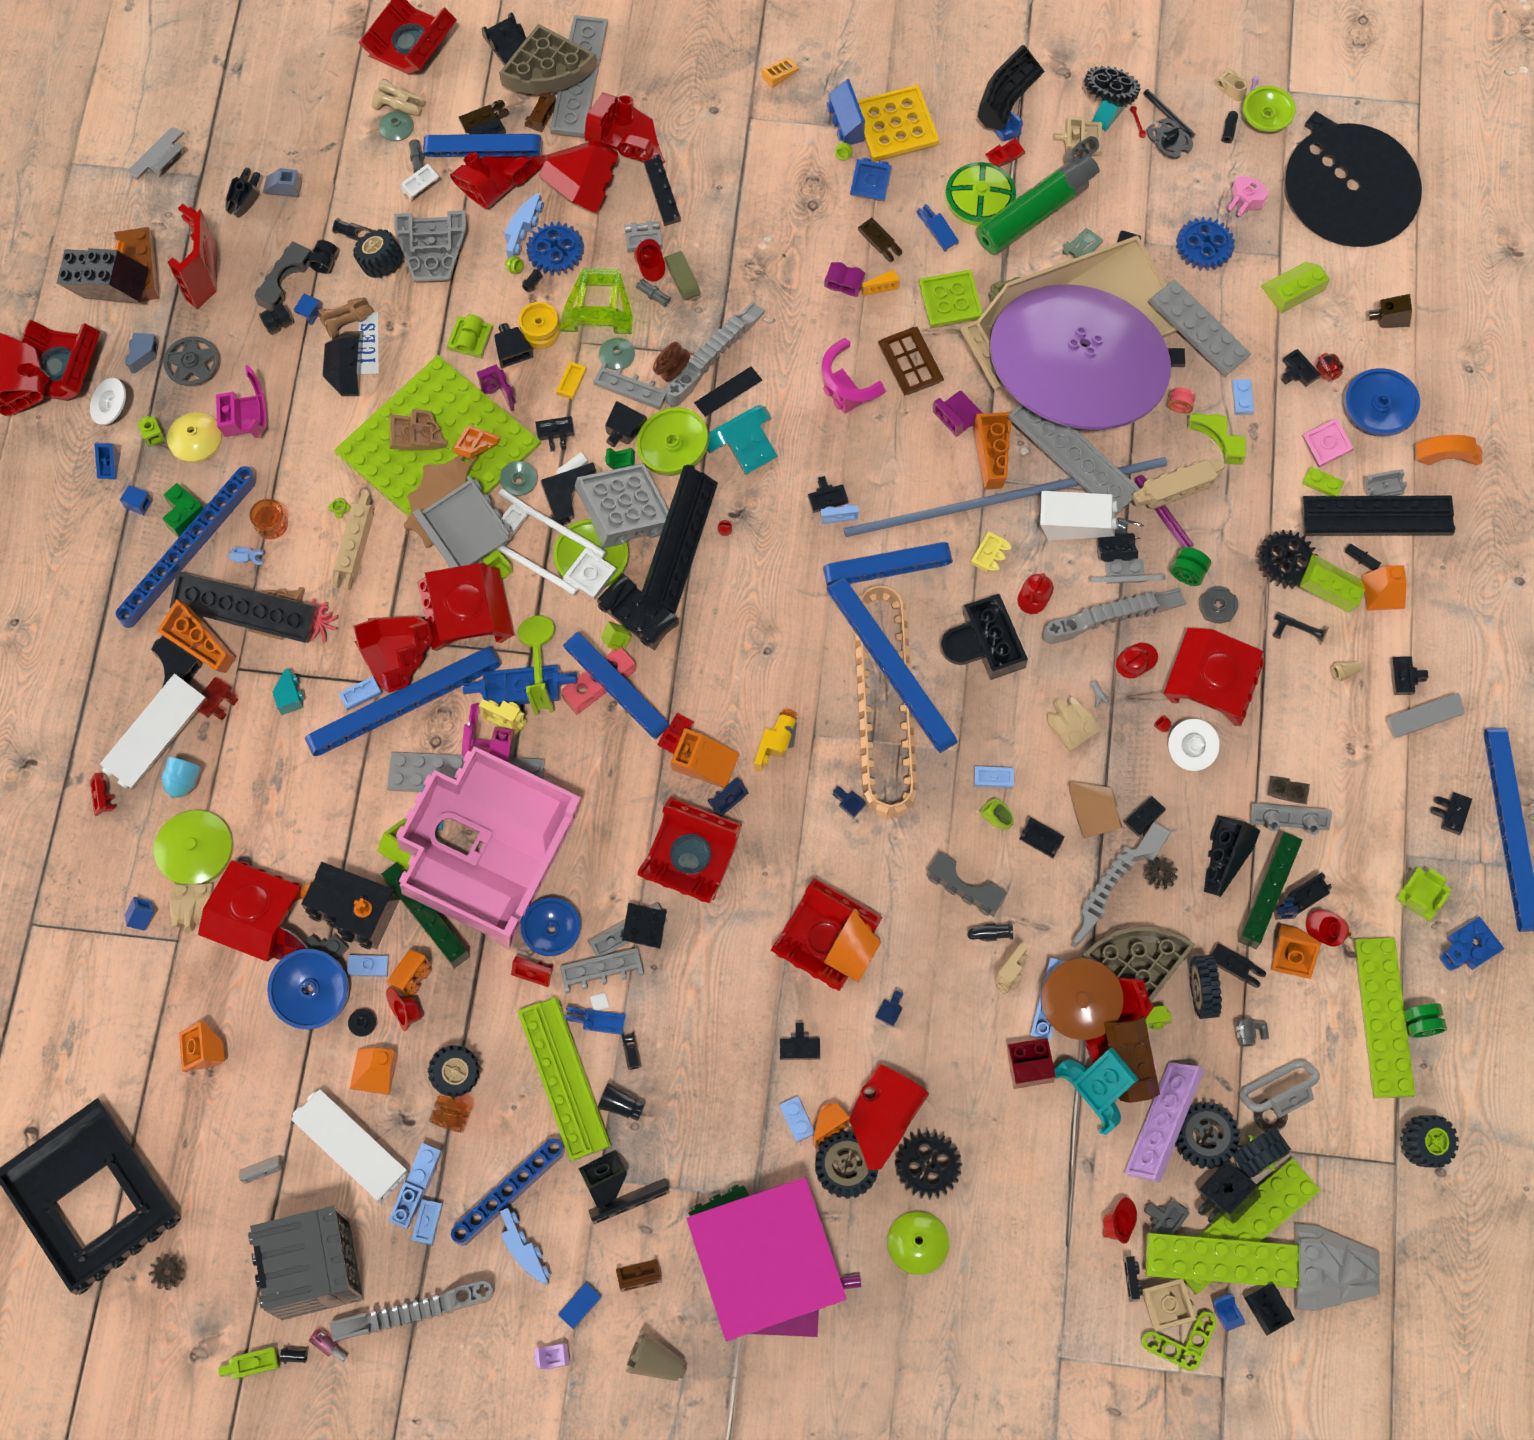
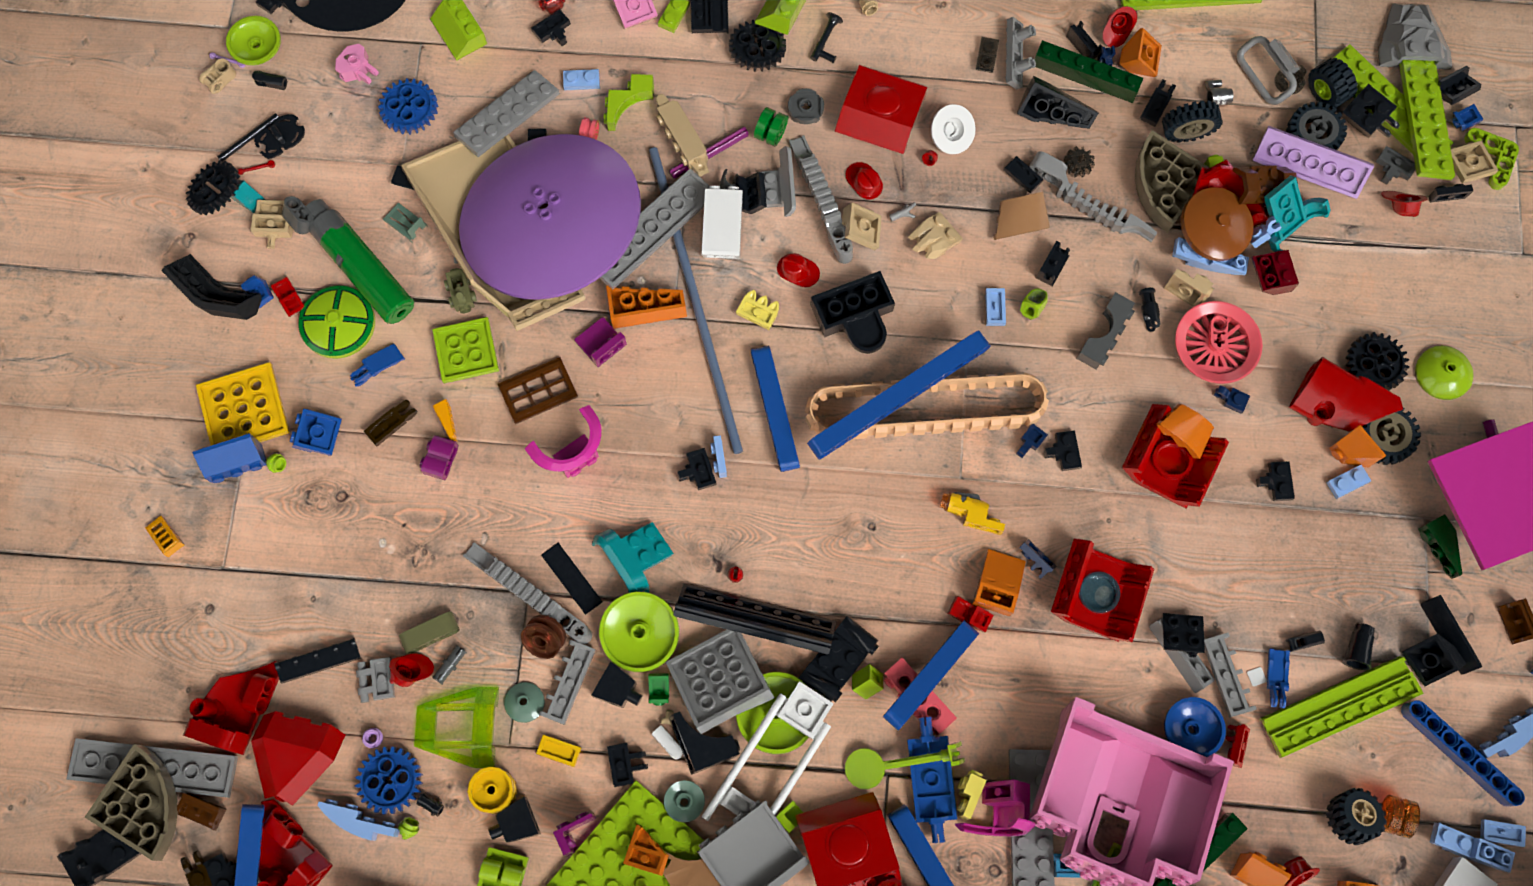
camera: 95 degrees left, 5 degrees up
none -> lavender plate [362,728,383,748]
none -> tan plate [842,203,882,251]
none -> black hinge [1044,430,1082,471]
none -> coral piece [1175,301,1263,384]
none -> light blue plate [1250,216,1282,248]

